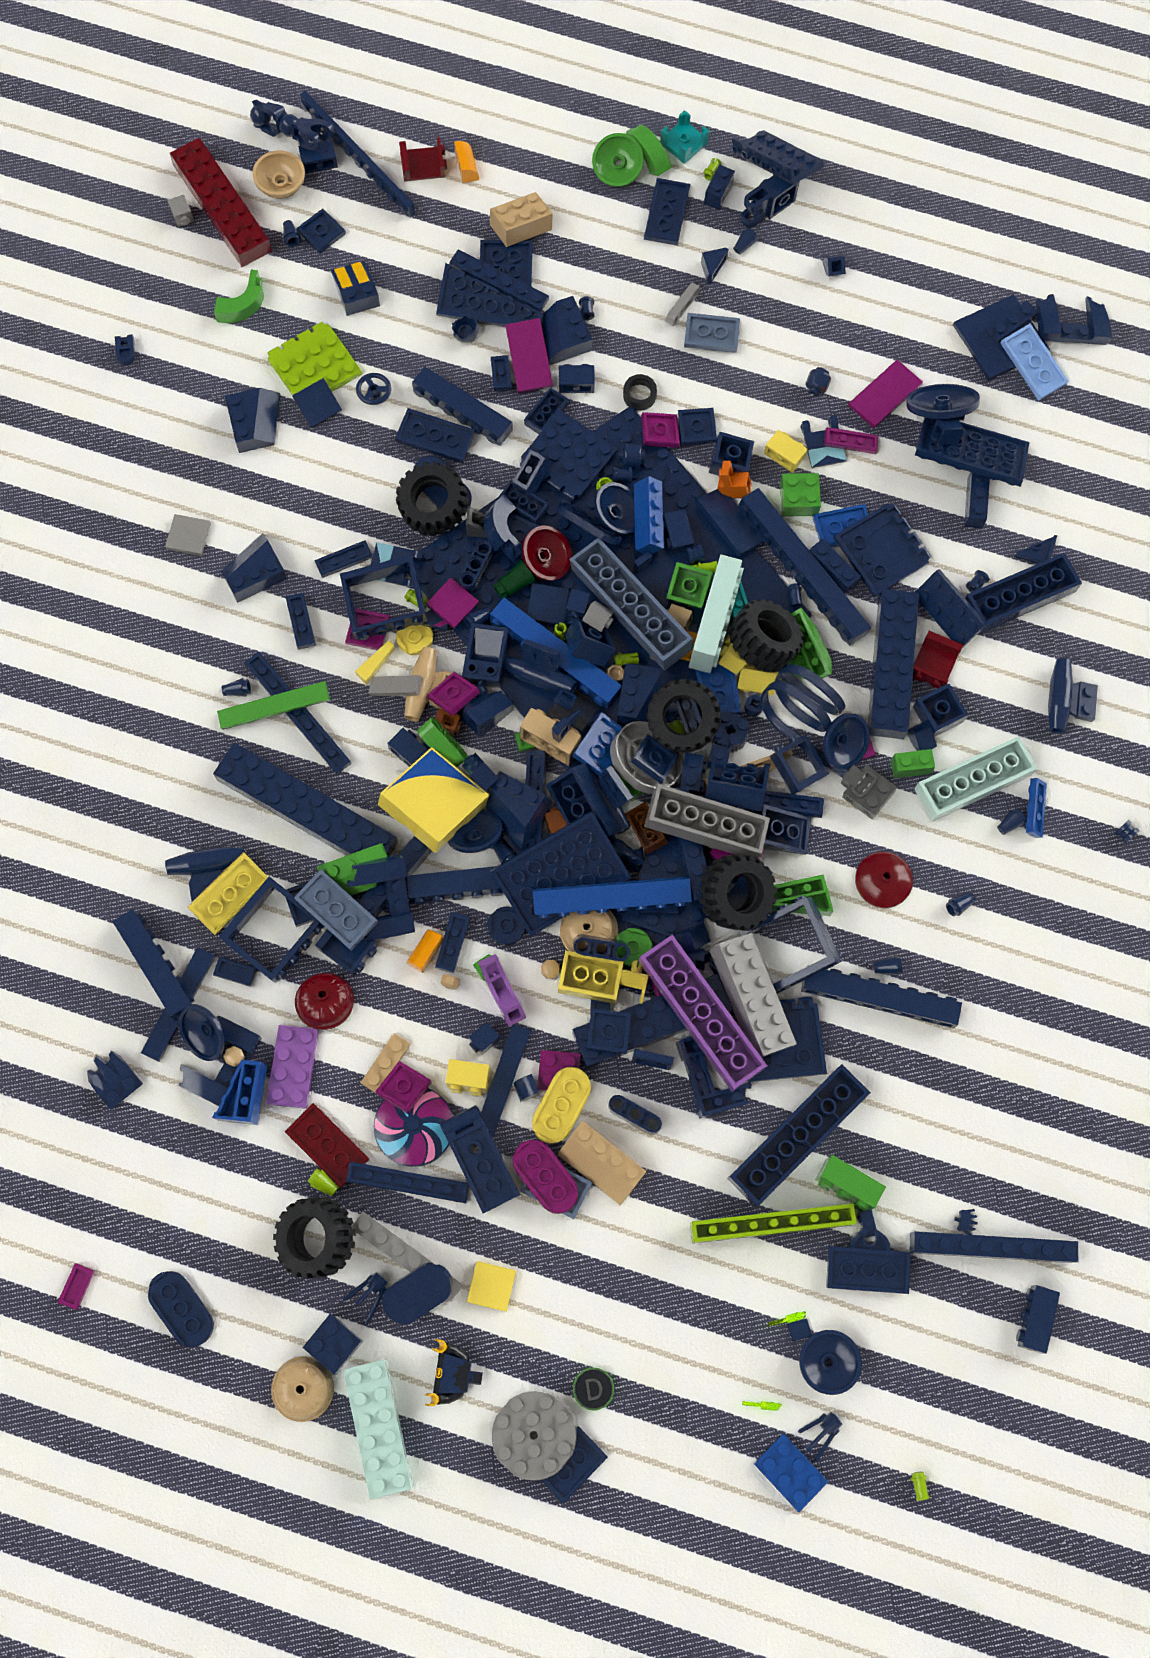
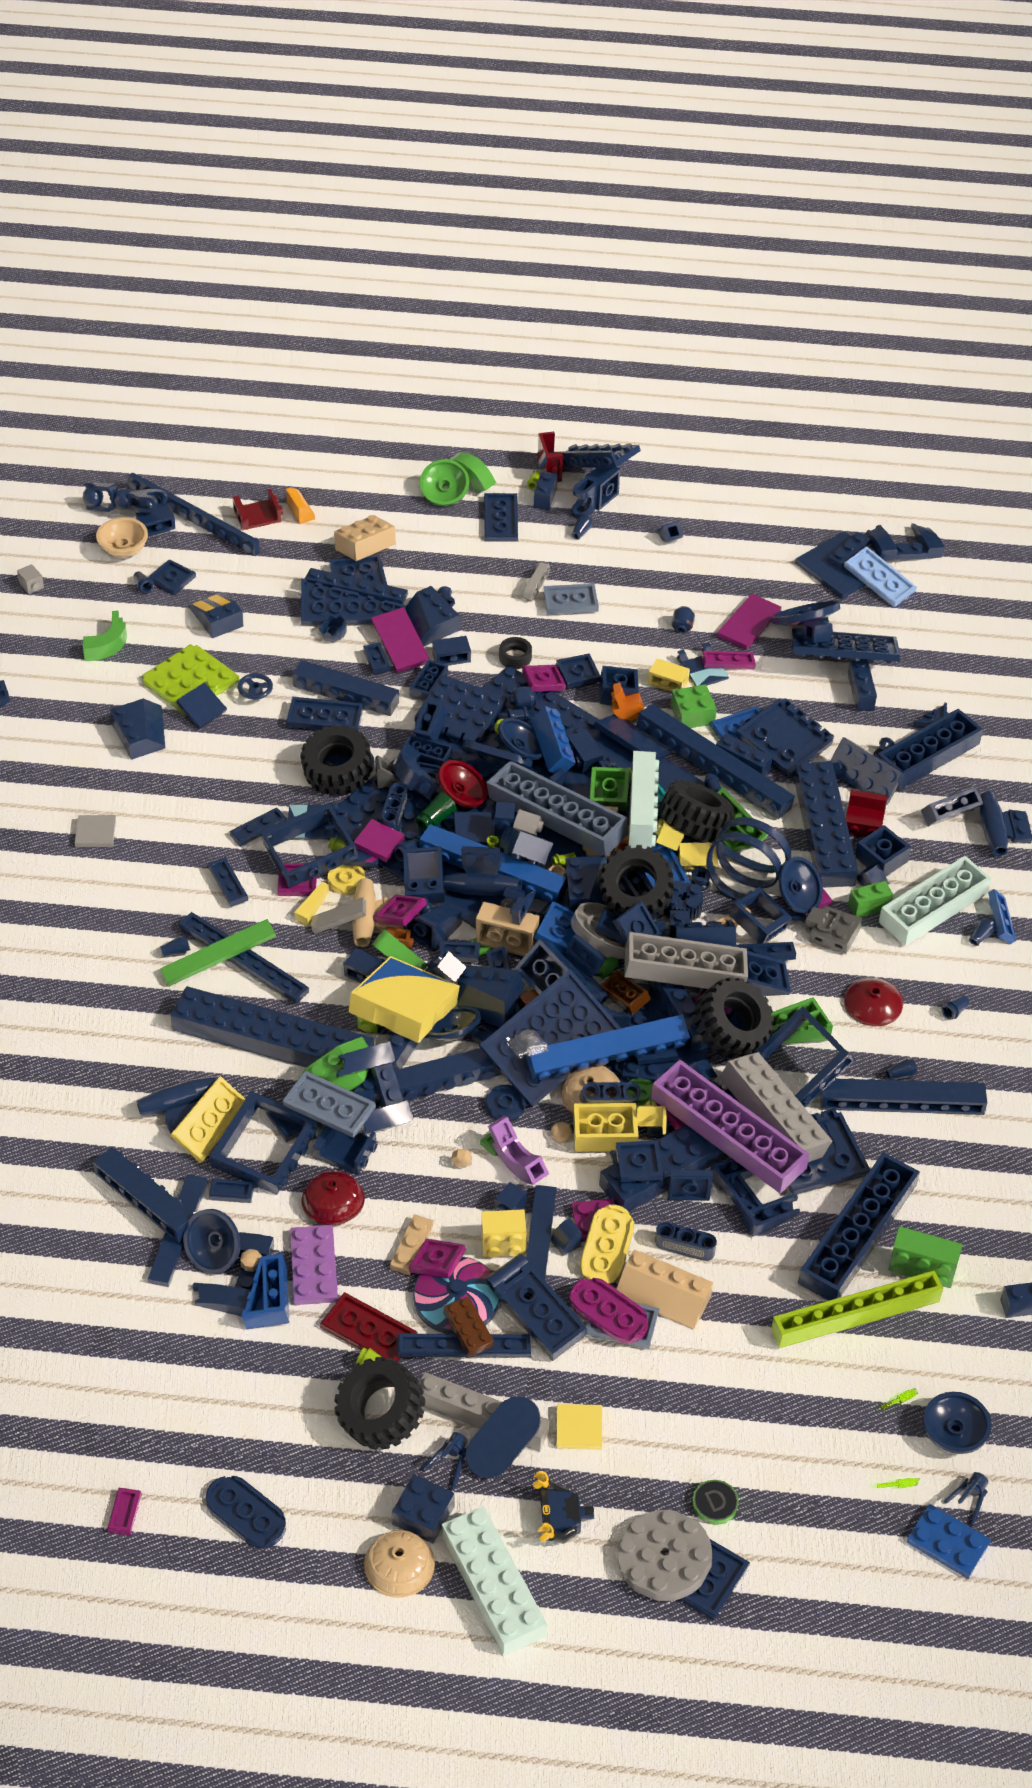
camera: 10 degrees left, 25 degrees down
dark blue plate [87,1050,143,1110] -> none
dark red brick [169,137,272,267] -> none
dark blue wedge [221,533,287,603] -> none
light orange brick [406,929,443,973] -> none
dark blue plate [435,912,470,974] -> none
teal panel [660,110,709,164] -> none
dark blue slope [701,247,729,285] -> none
dark blue piece [787,1318,812,1342] -> none
dark blue plate [826,1228,911,1294] -> none
dark blue piece [856,1210,877,1238] -> none
none -> dark blue plate [439,941,481,963]
none -> reddish brown piece [443,1296,494,1358]
none -> clear plate [506,1030,548,1059]
none -> dark red panel [537,431,563,482]
none -> dark blue tile [613,900,661,944]
none -> brick [921,787,983,827]

